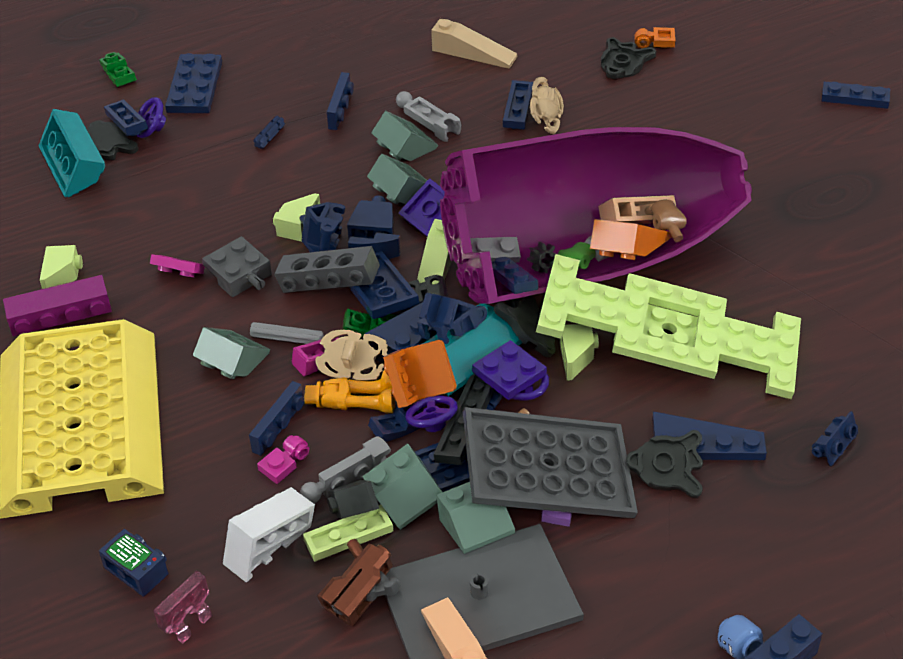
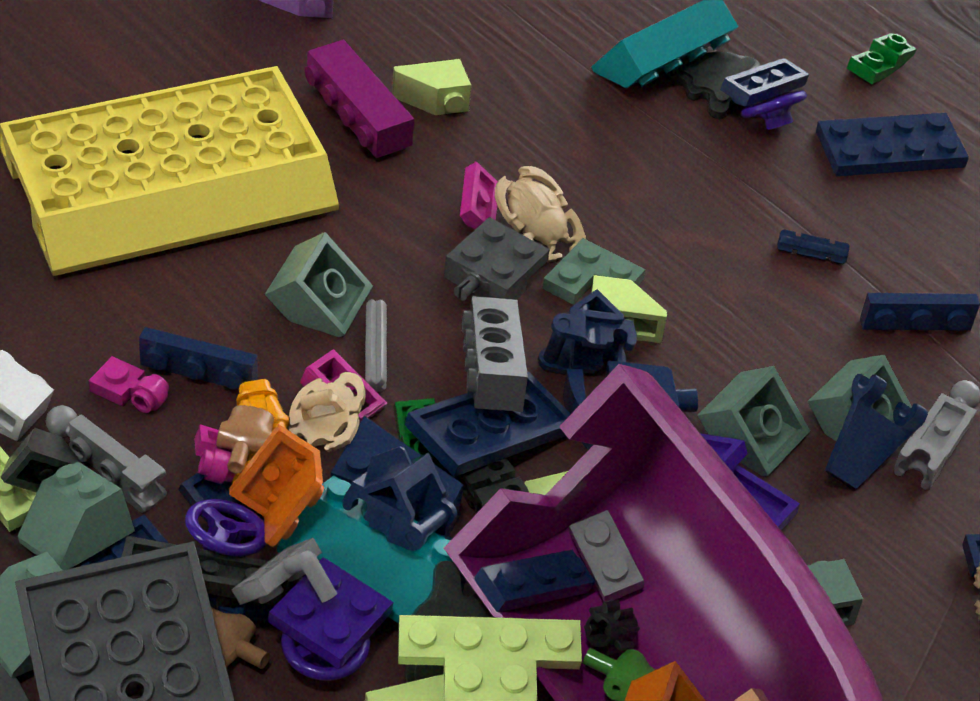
camera: 70 degrees right, 0 degrees up
none -> dark pink plate [194,424,235,484]
none -> medium nougat piece [216,405,274,474]
none -> light grey plate [231,538,337,605]
none -> tan shield [494,166,586,263]
none -> sand green plate [542,238,646,305]
none -> dark blue flag [824,374,928,489]

